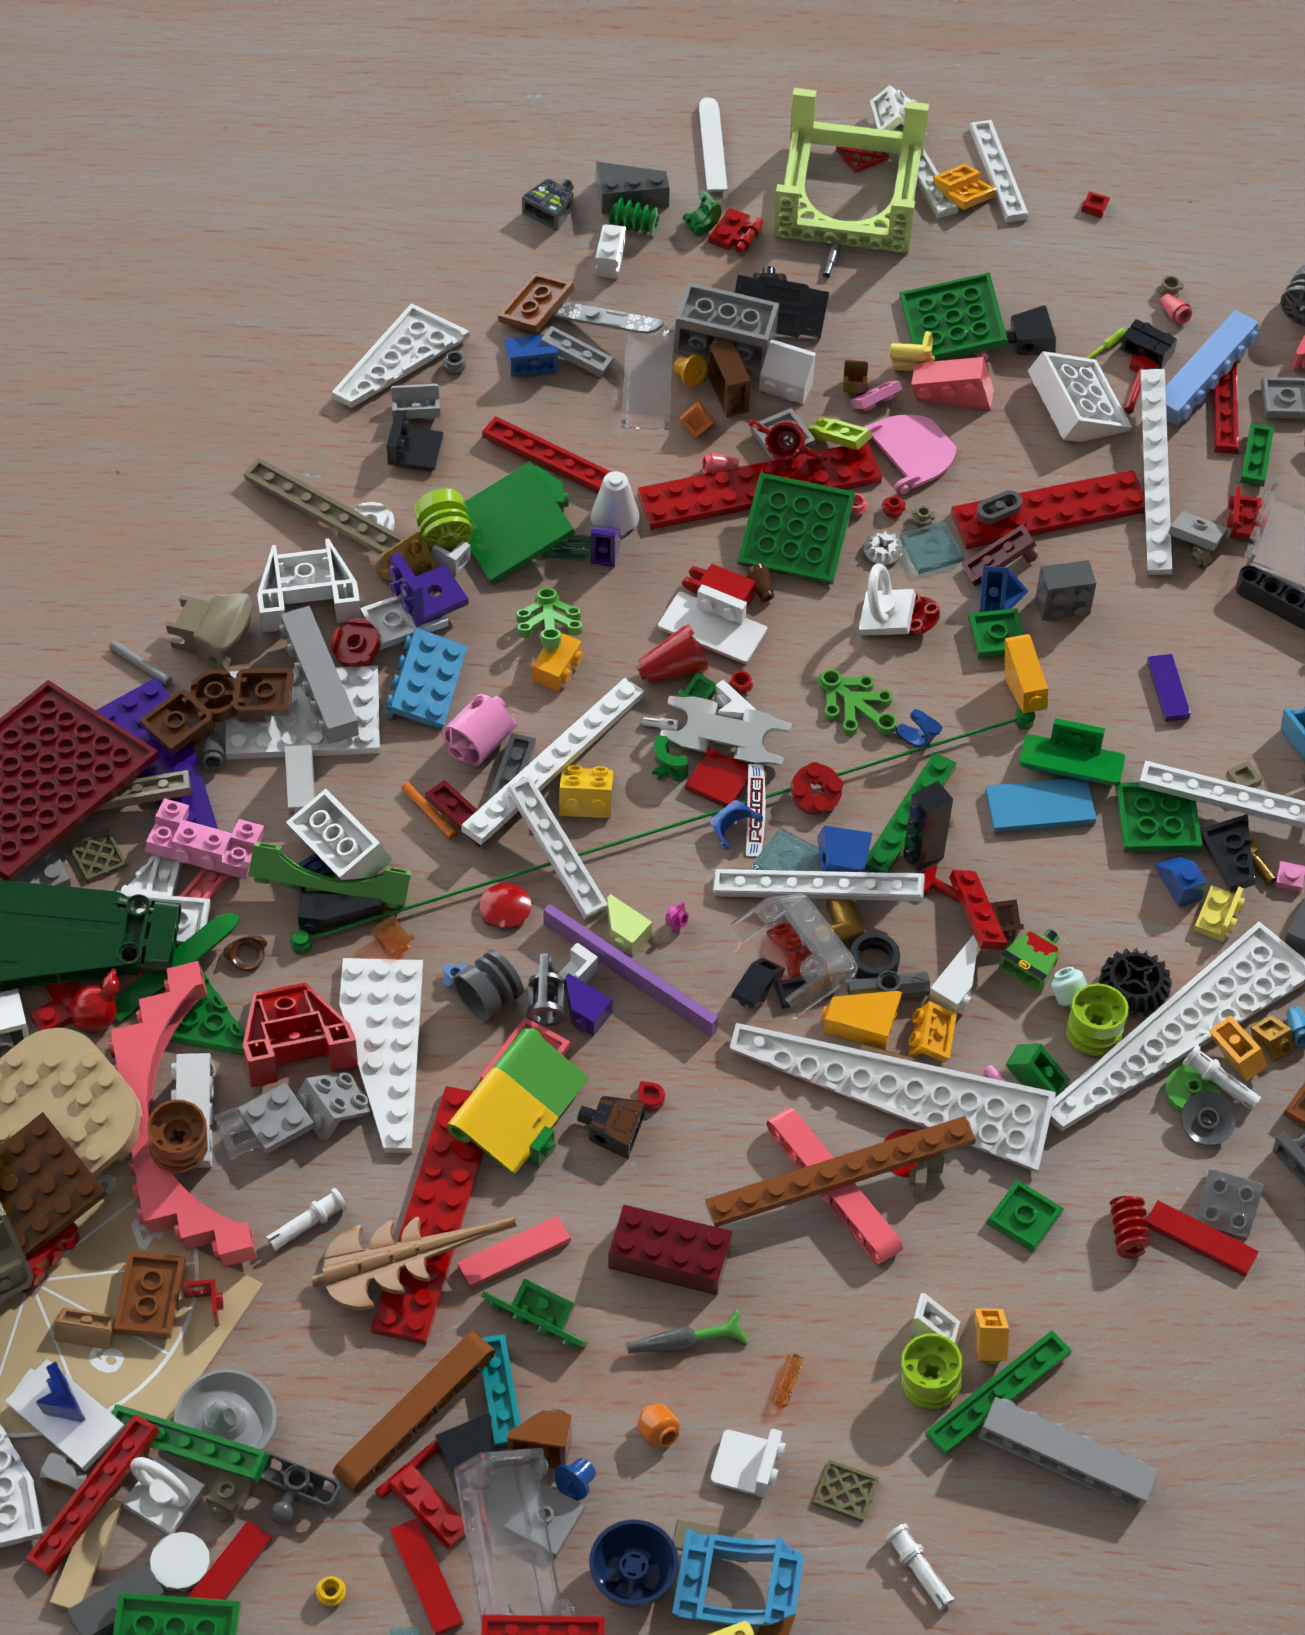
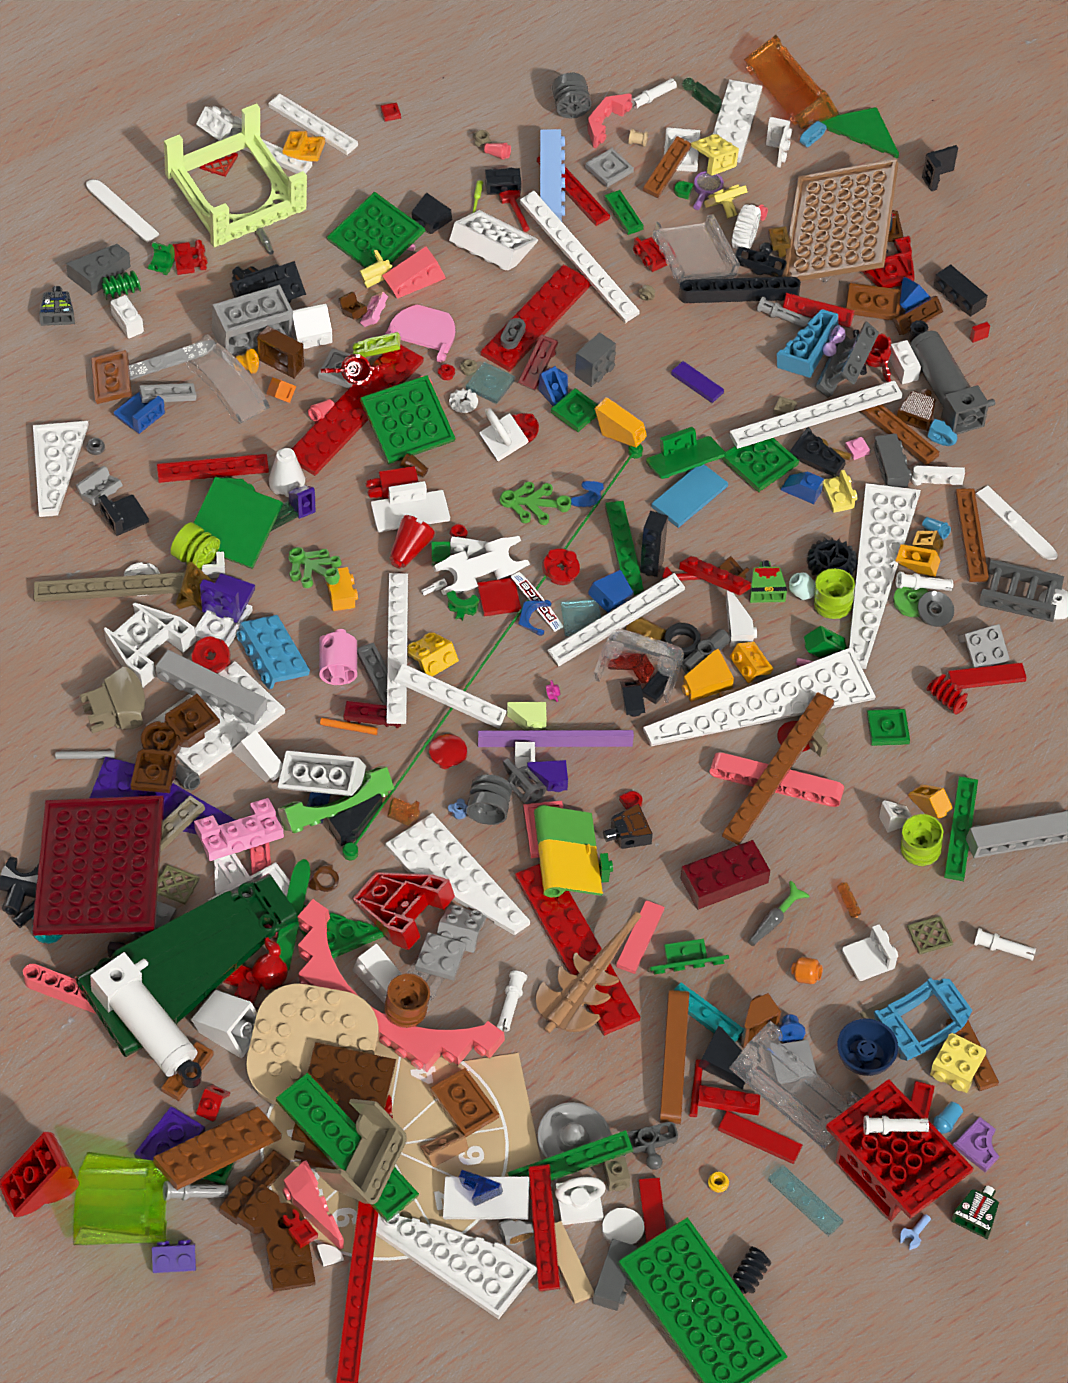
camera: 40 degrees left, 0 degrees up
red bracket [182,1279,224,1326] -> none
light grey plate [1168,511,1228,551] -> none

